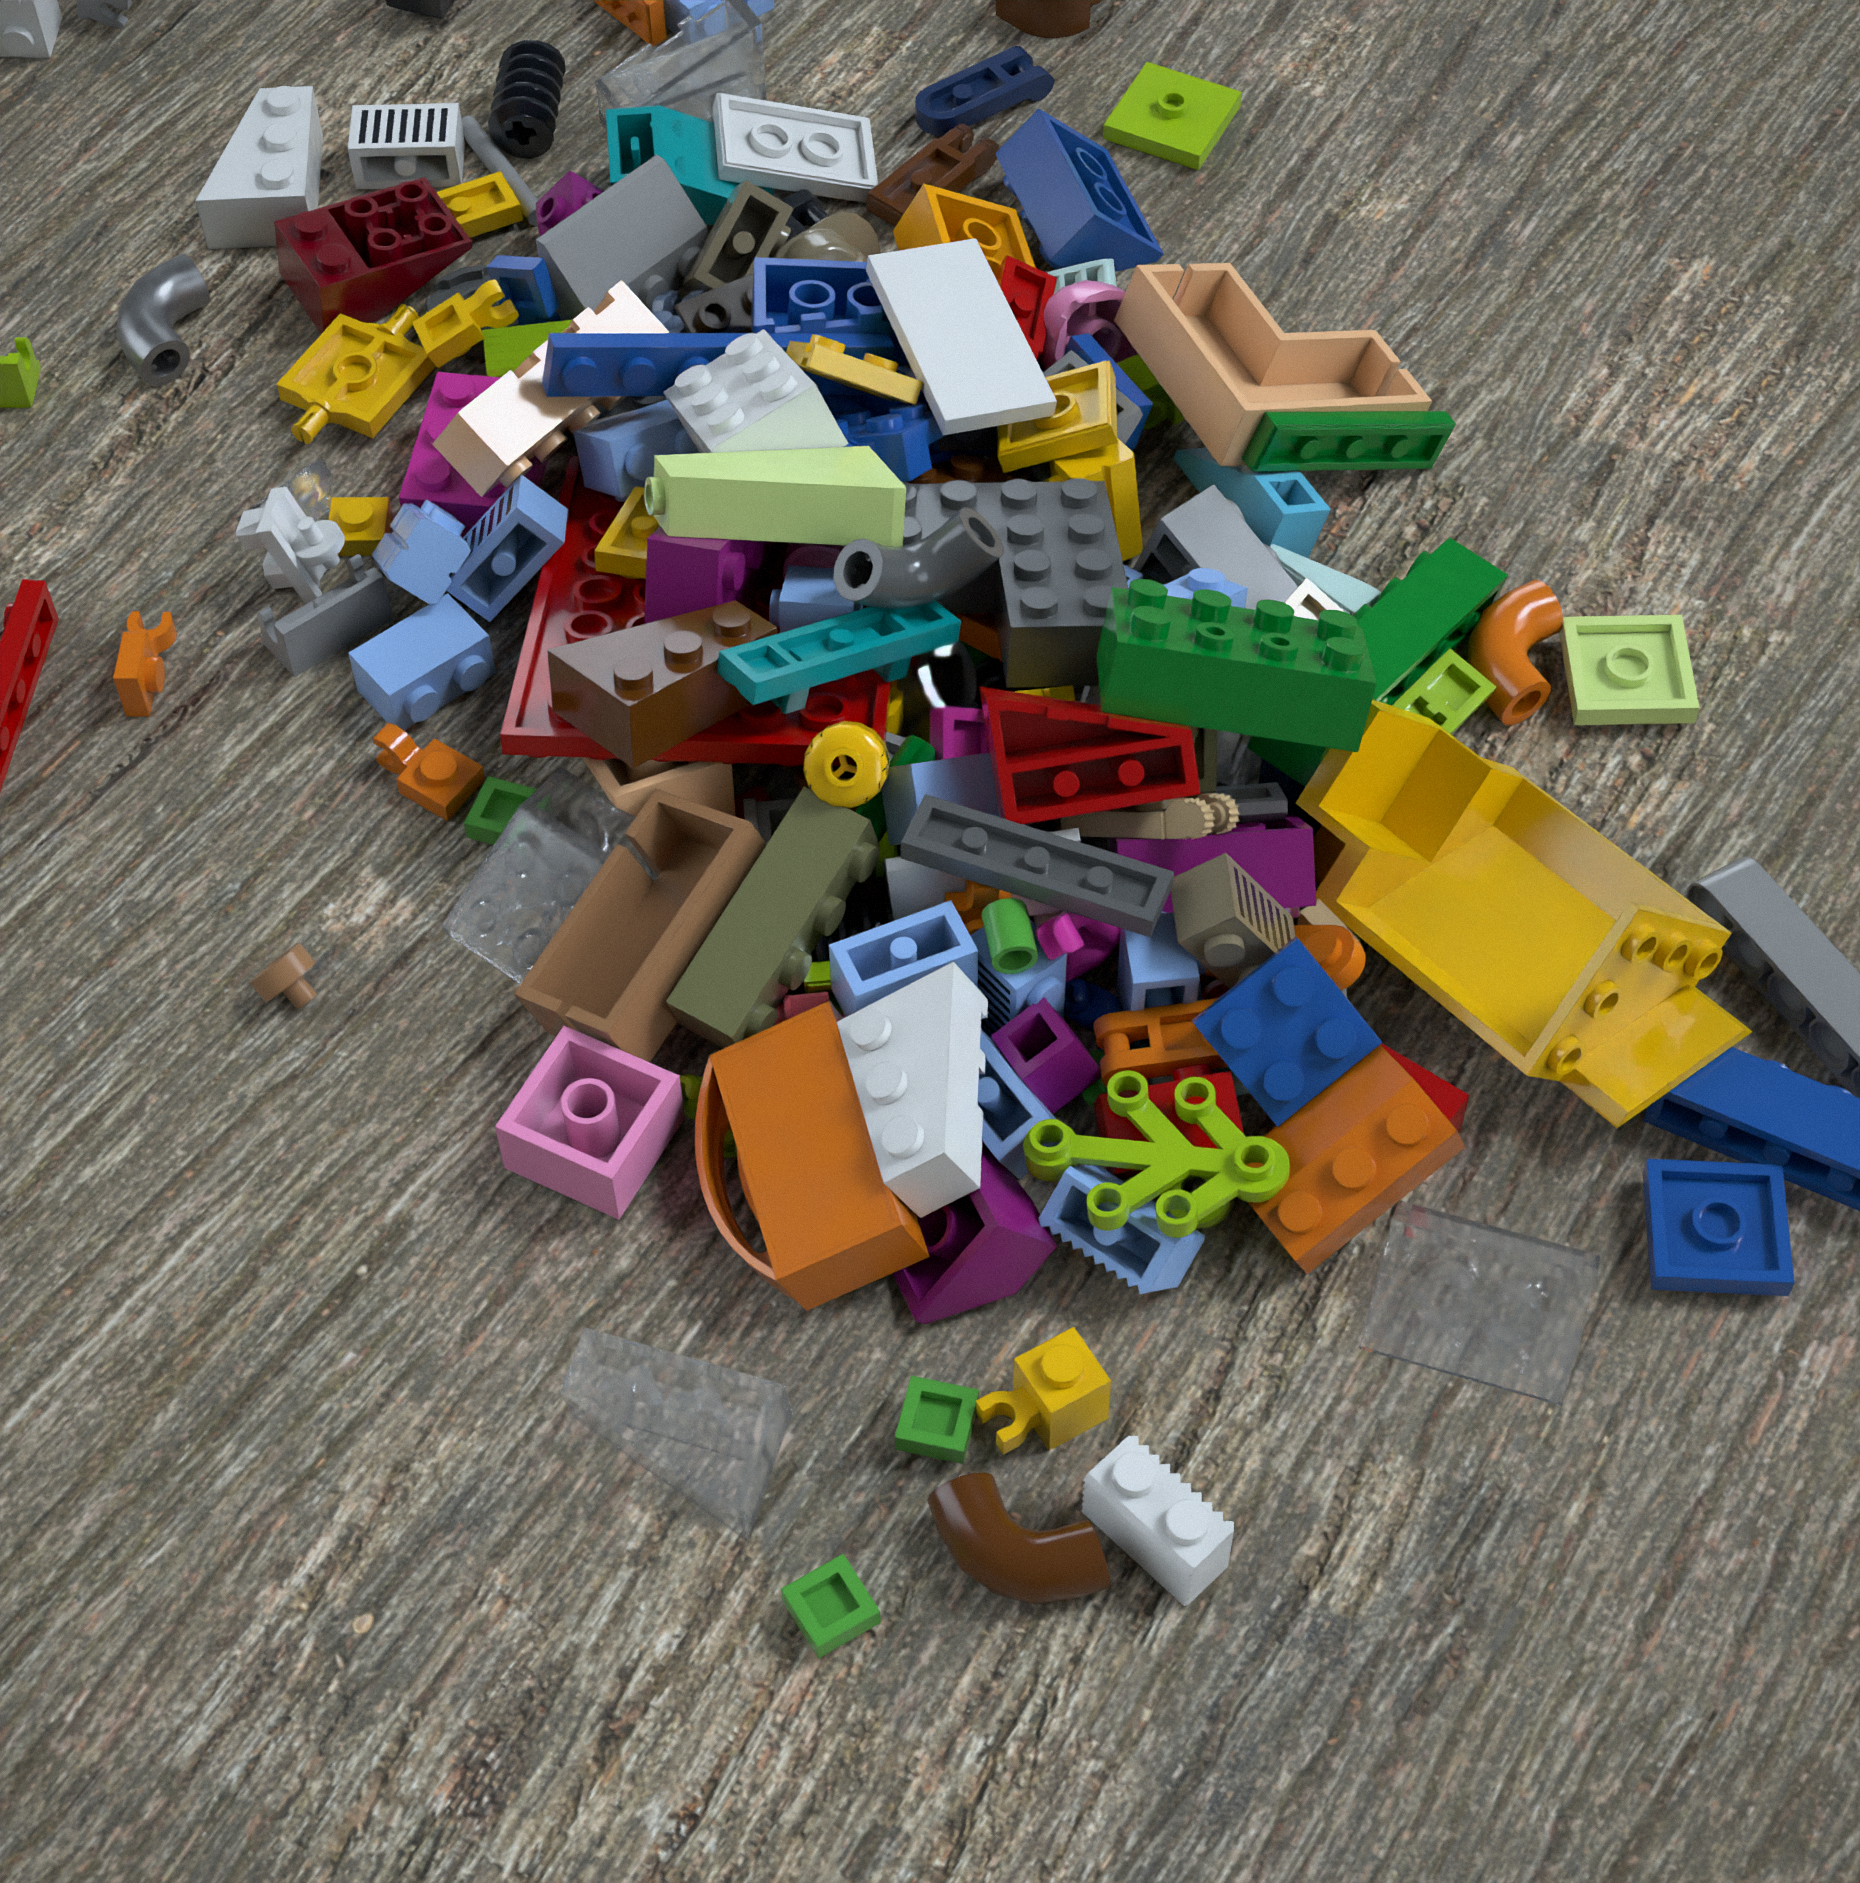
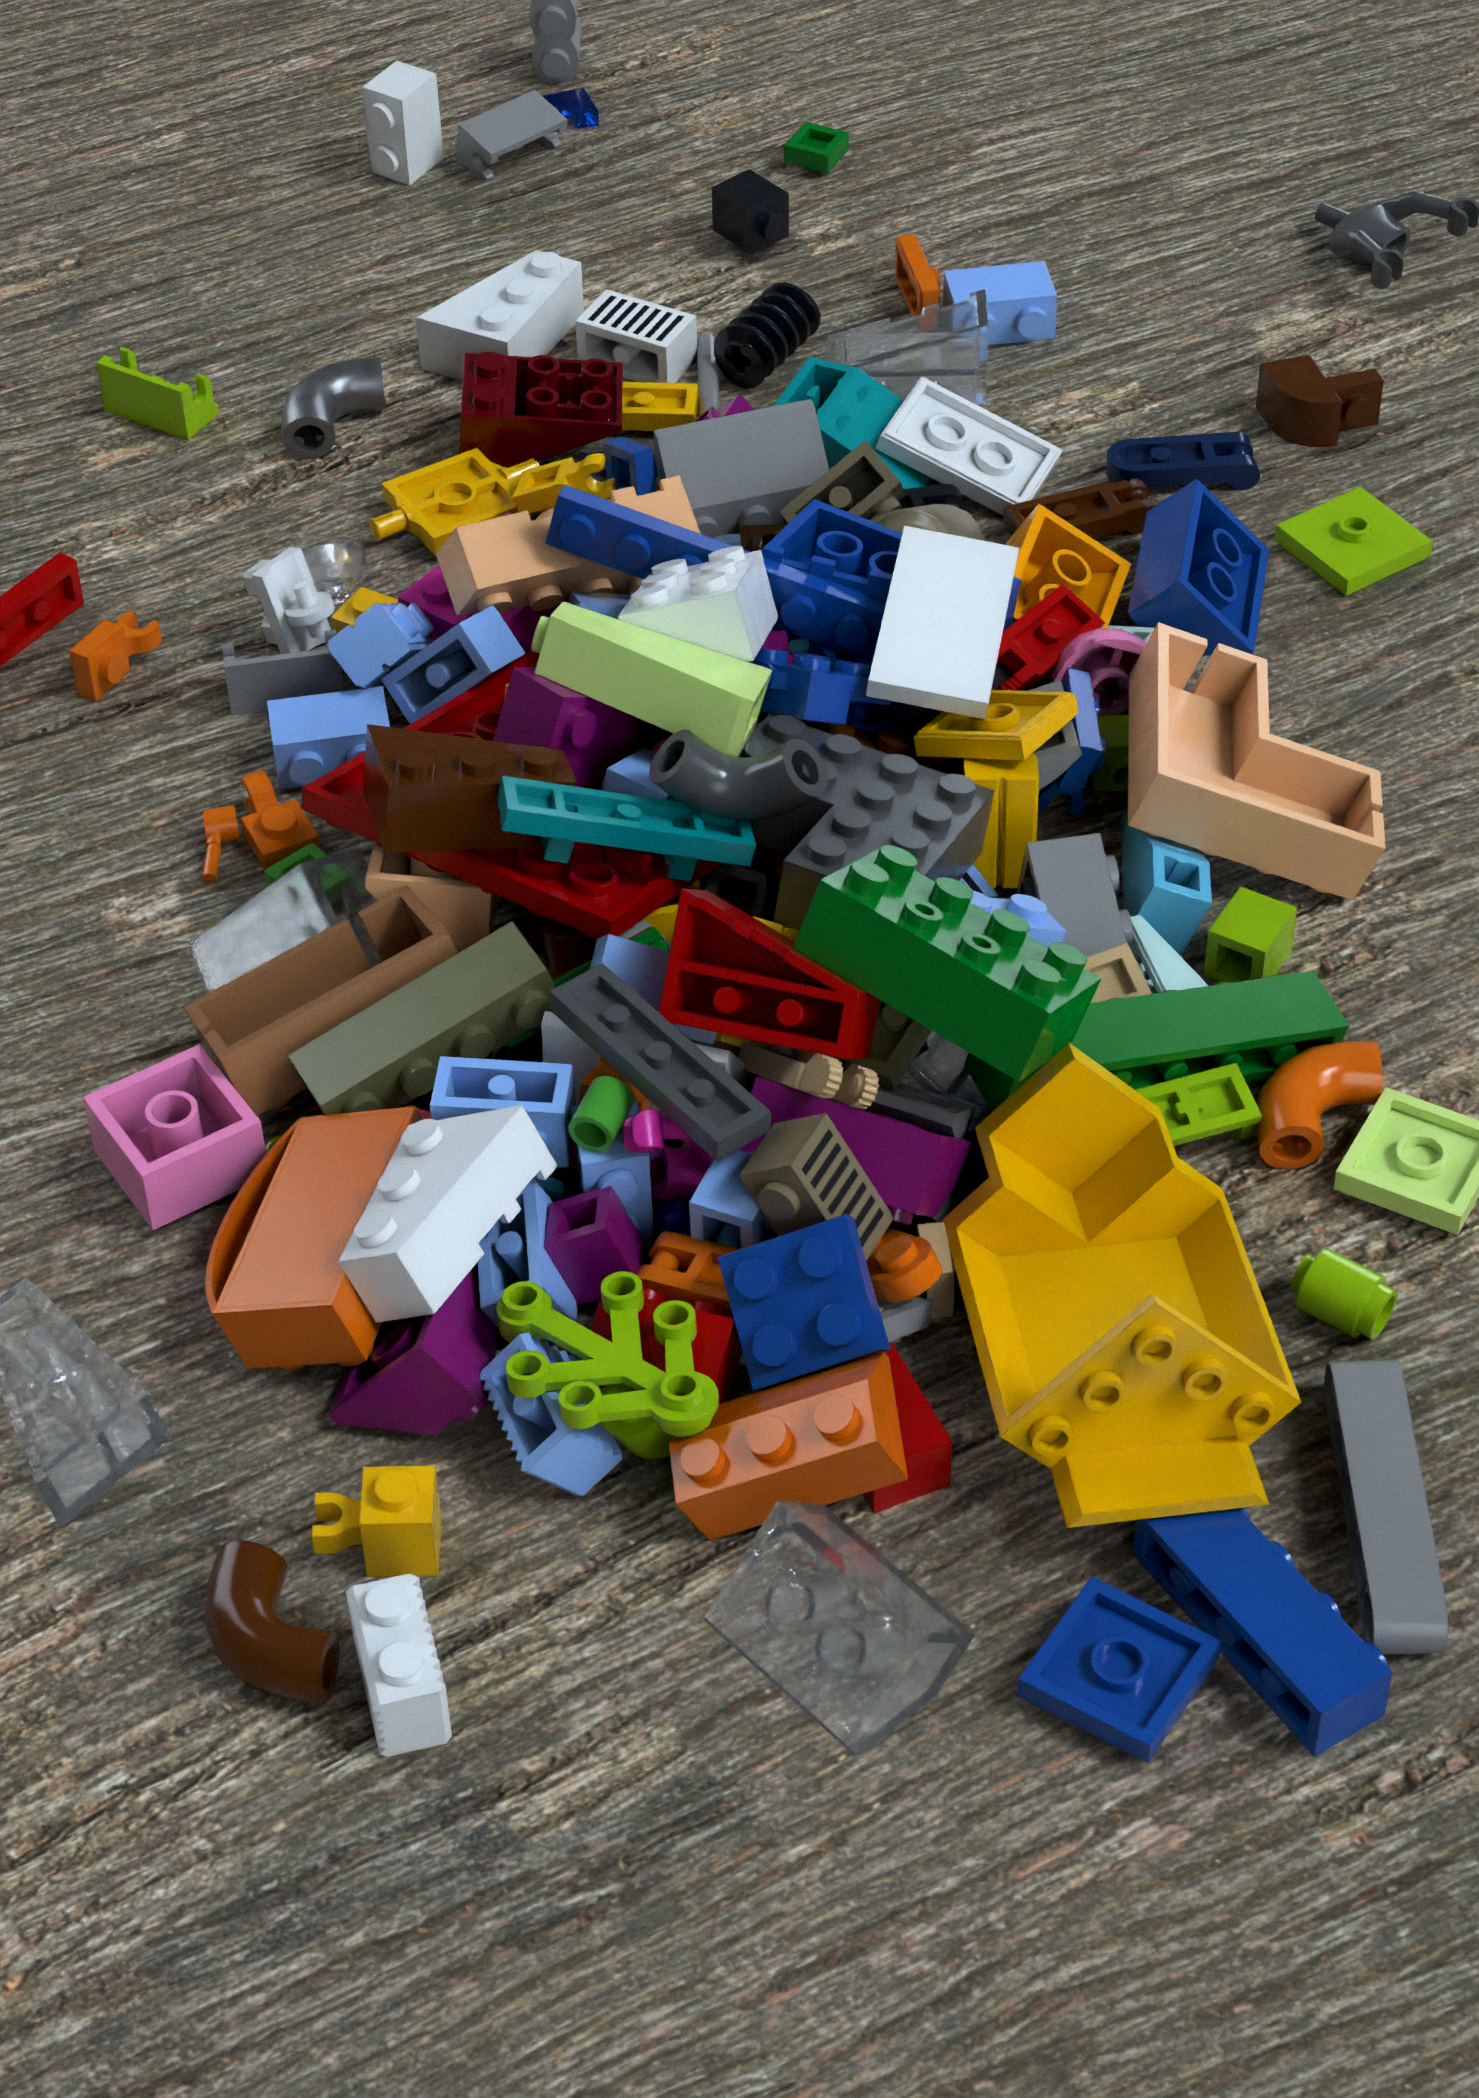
camera: 30 degrees right, 10 degrees down
medium nougat tile [249,942,317,1010] -> none
bright green plate [781,1554,881,1659] -> none
yellow plate [786,334,923,405] -> none
yellow head [803,721,890,808] -> none
bright green plate [895,1375,979,1464] -> none
green tile [1242,411,1456,471] -> none
none -> orange hand [201,805,240,883]
none -> lime brick [1204,886,1297,983]
none -> lime brick [1290,1248,1398,1339]

